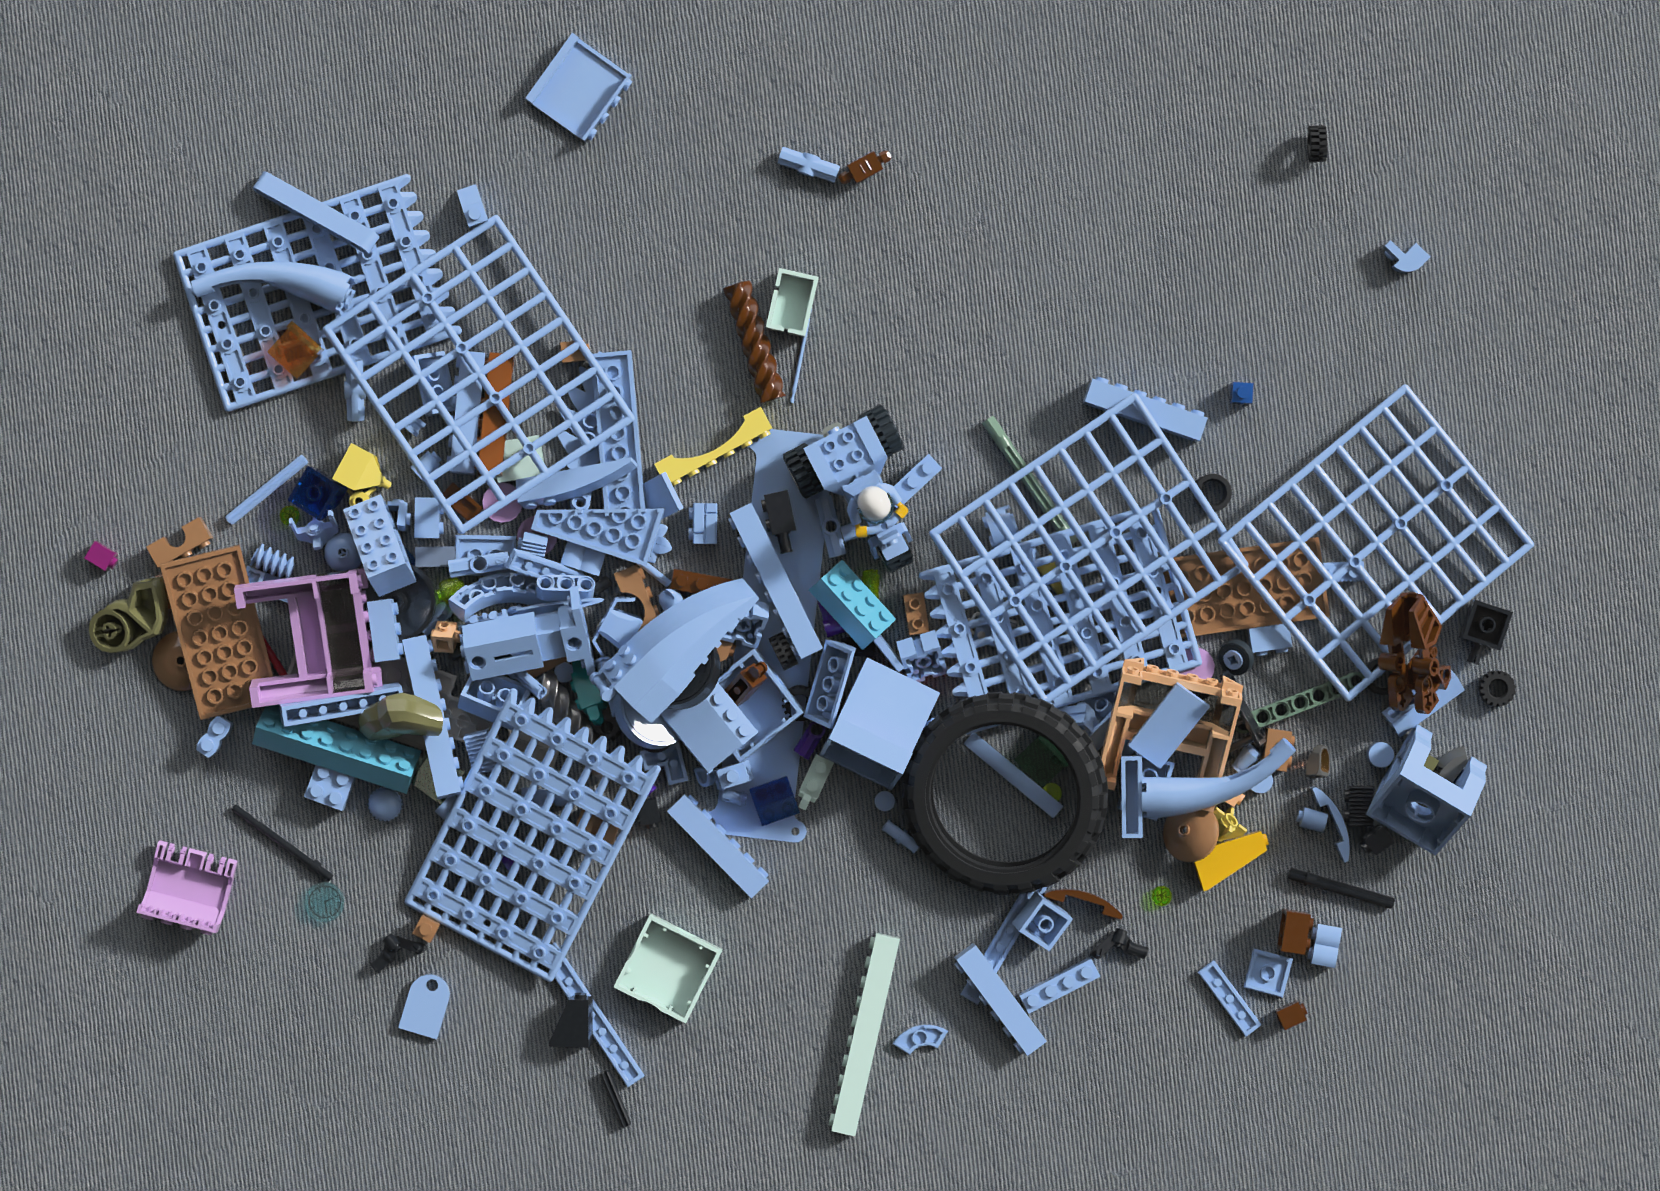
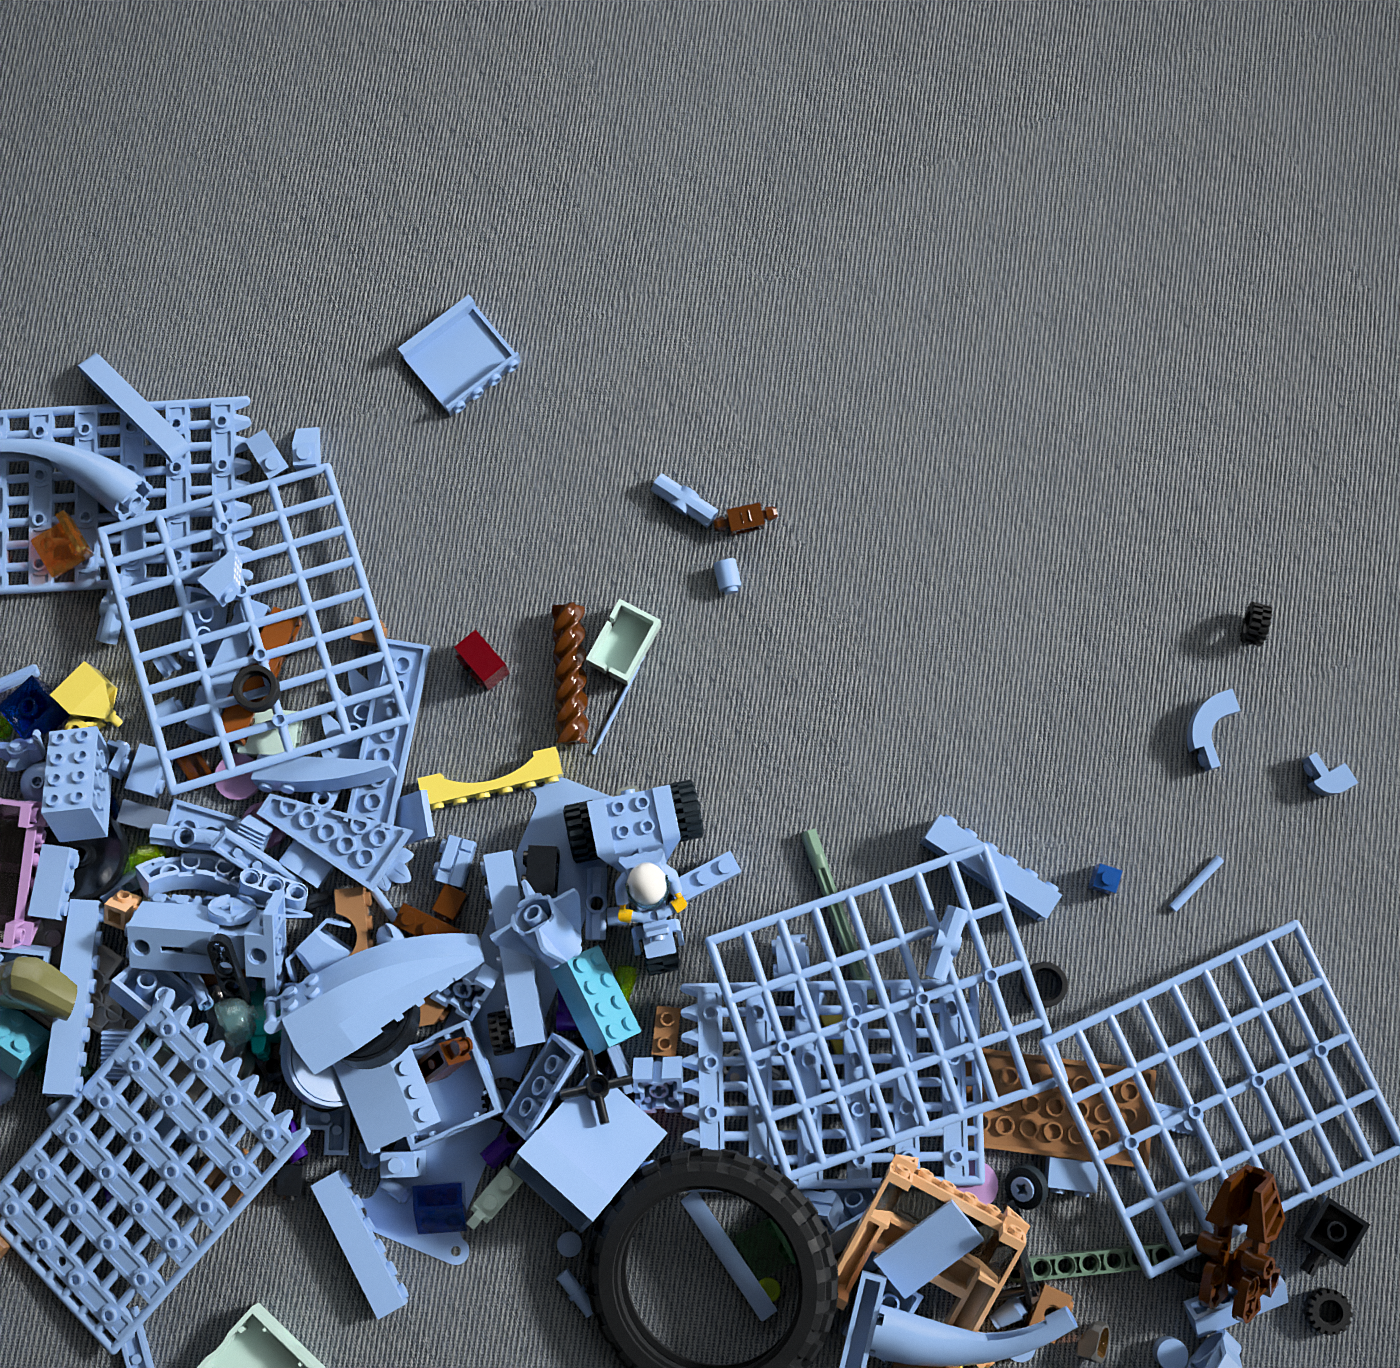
camera: 15 degrees right, 10 degrees down
none -> light blue slope [197,549,243,607]
none -> light blue tile [207,894,257,926]
none -> black beam [207,933,252,1017]
none -> clear light blue cylinder [214,998,259,1049]
none -> black tyre [232,665,280,713]
none -> light blue slope [245,429,289,479]
none -> reddish brown brick [432,884,469,923]
none -> dark red brick [454,629,510,690]
none -> light blue brick [489,879,582,969]
none -> black bar [559,1050,634,1125]
none -> light blue brick [713,558,742,595]
none -> light blue piece [924,905,968,982]
none -> light blue bar [1169,855,1224,912]
none -> light blue arch [1187,689,1240,772]

